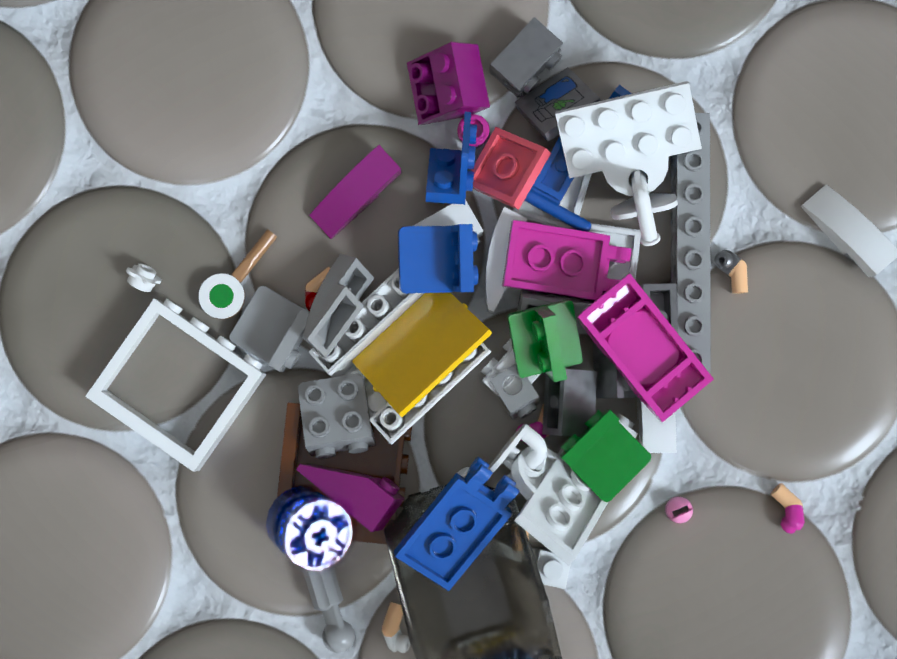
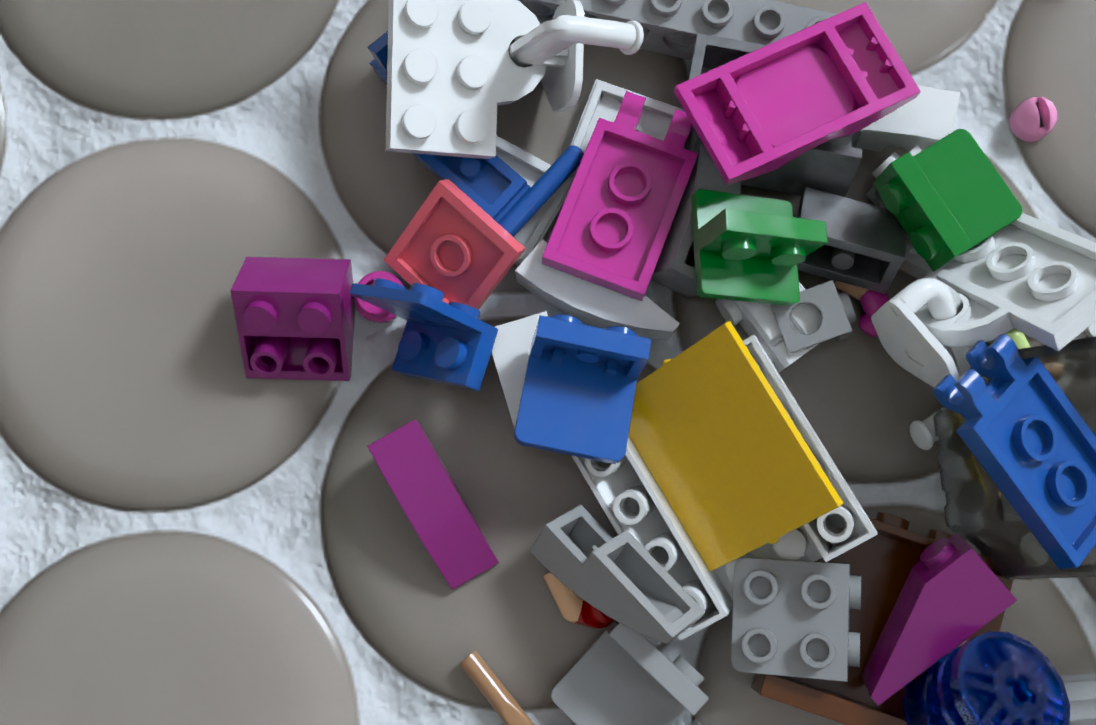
camera: 75 degrees left, 5 degrees down
flat silver brick [490,17,563,98] -> none
flat silver tile [515,67,601,142] -> none

